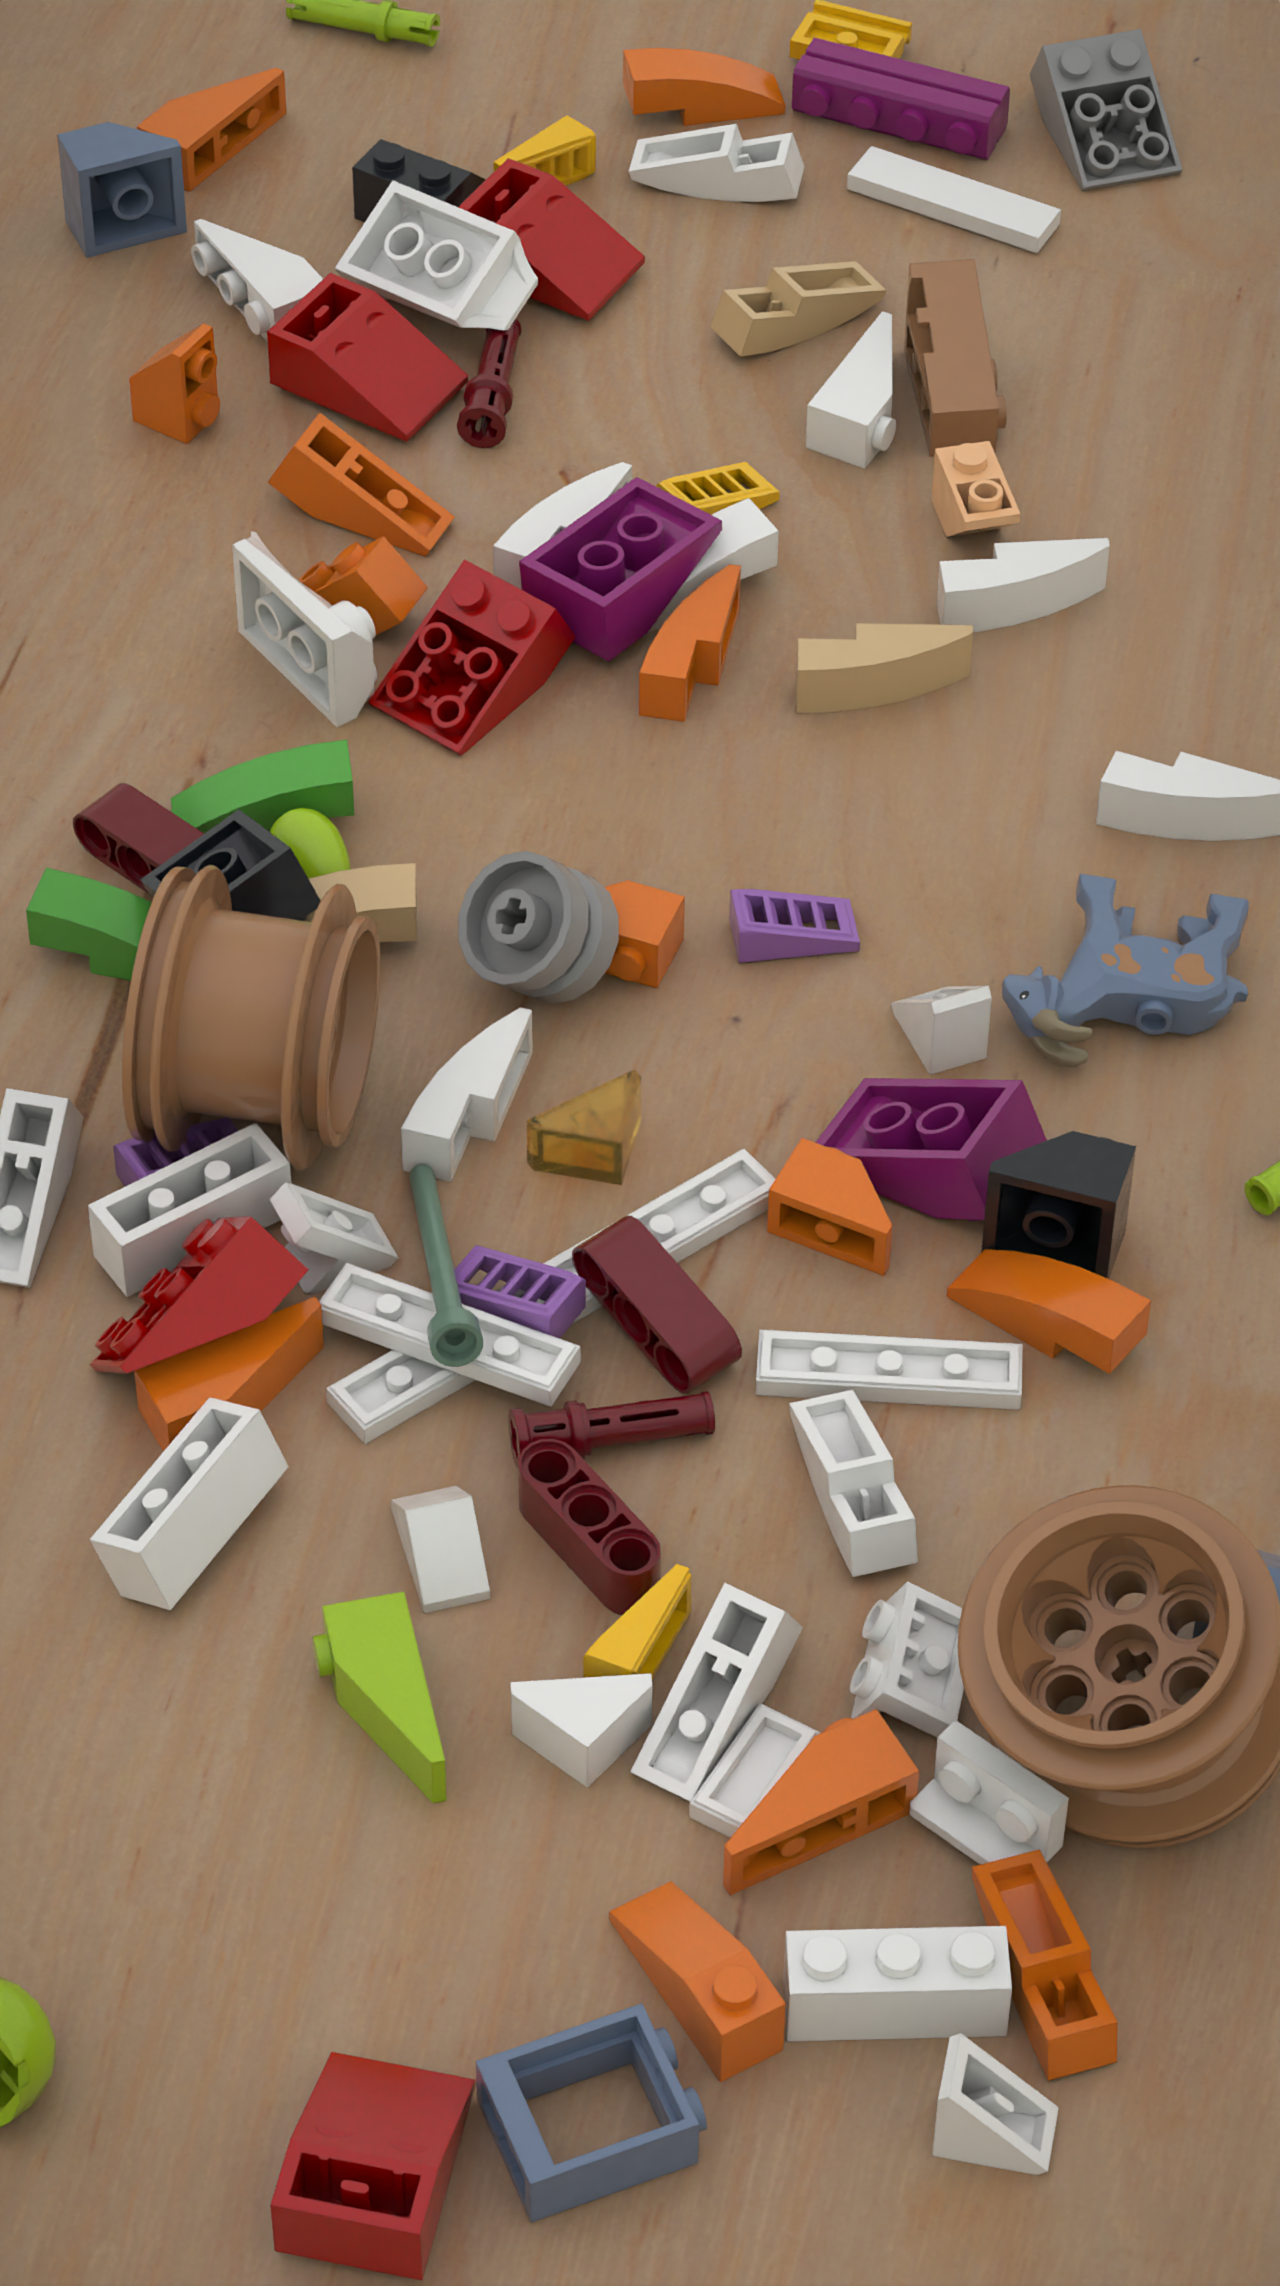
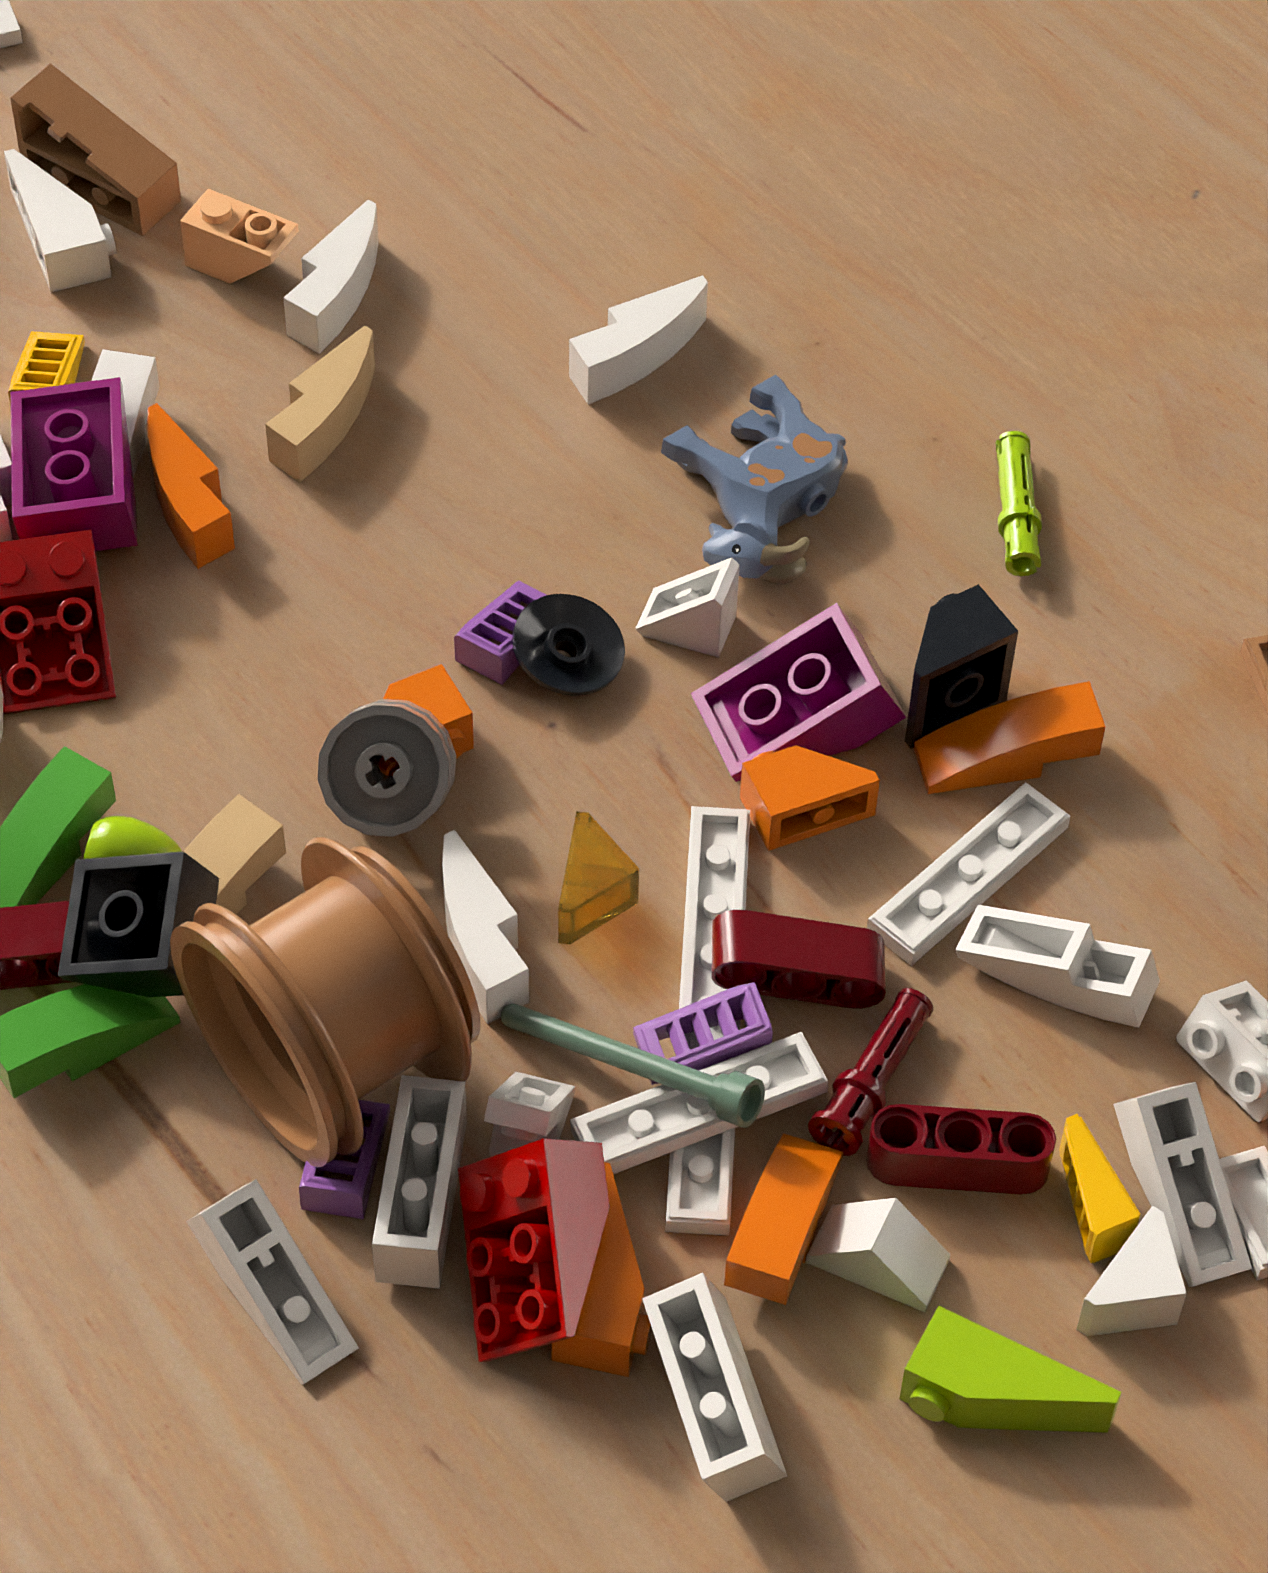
camera: 50 degrees left, 5 degrees up
none -> black dish [512,594,625,696]
none -> orange slope [724,1133,844,1305]

